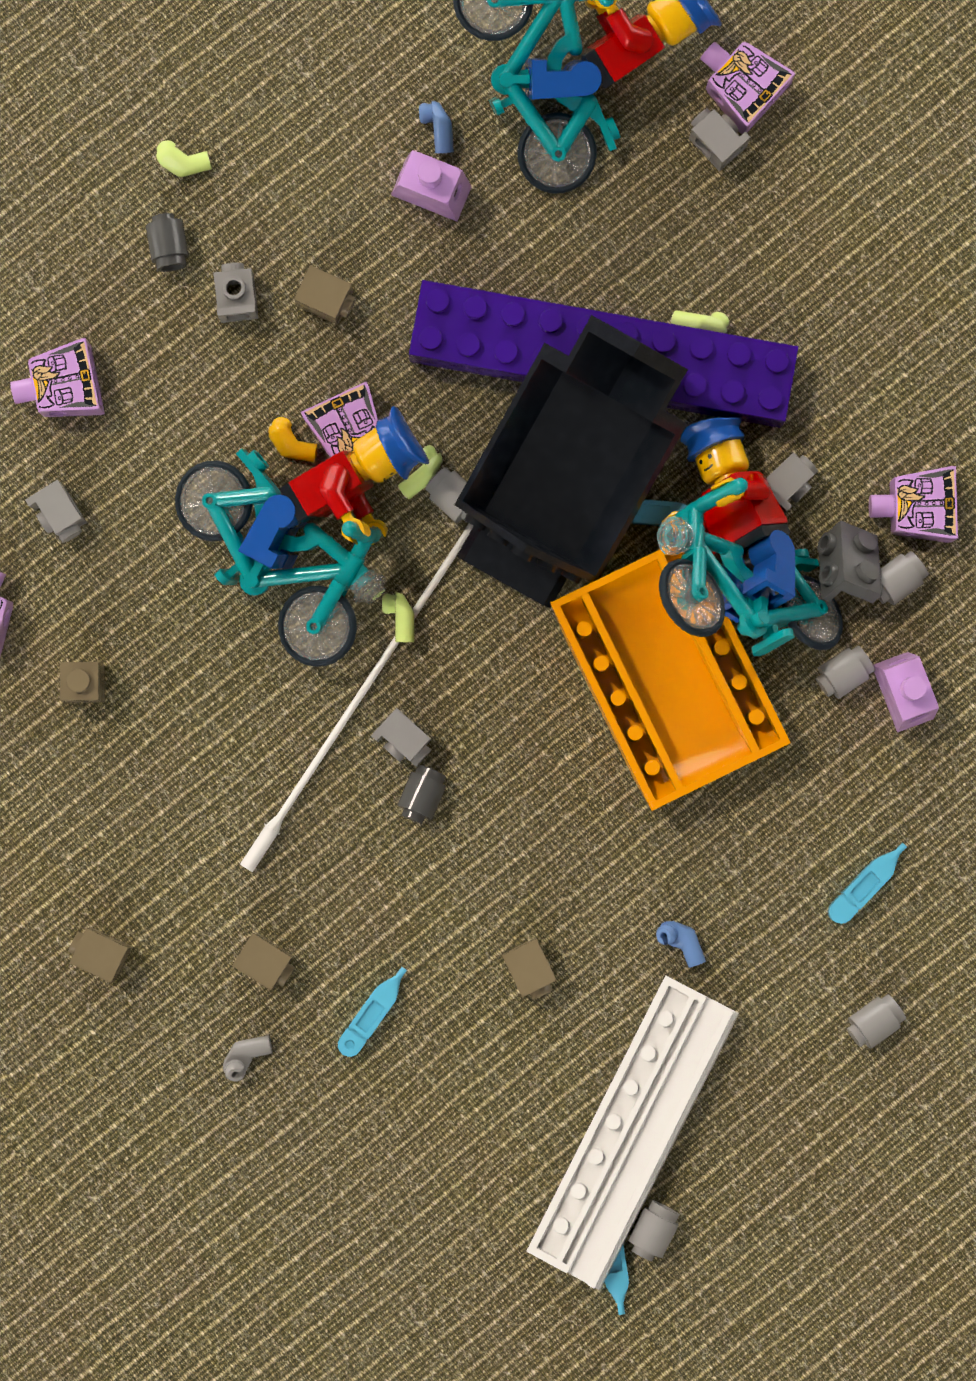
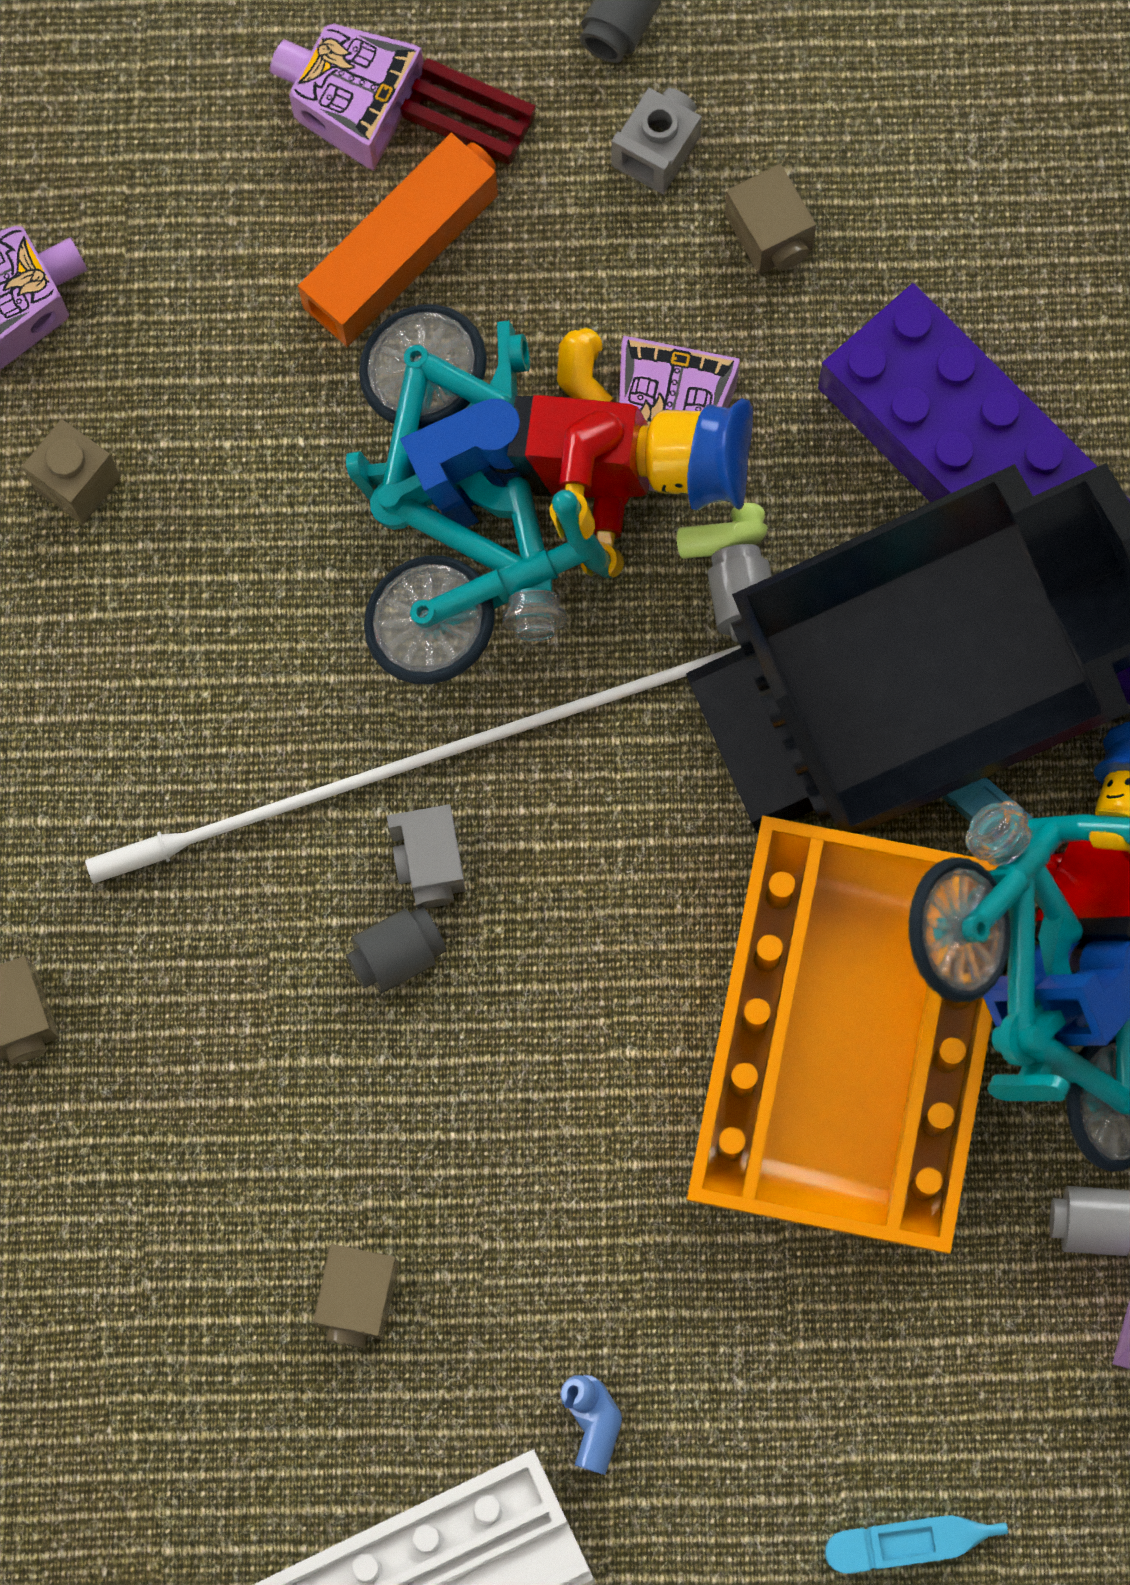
camera: 40 degrees right, 10 degrees down
light grey brick [25,480,87,543] -> none
medium azure piece [338,967,407,1057] -> none
yellowish green arm [382,592,414,643] -> none
lavender torso [391,150,471,222] -> none
medium blue arm [419,101,454,153] -> none
none -> orange brick [298,133,498,347]
none -> dark red tile [400,58,536,165]

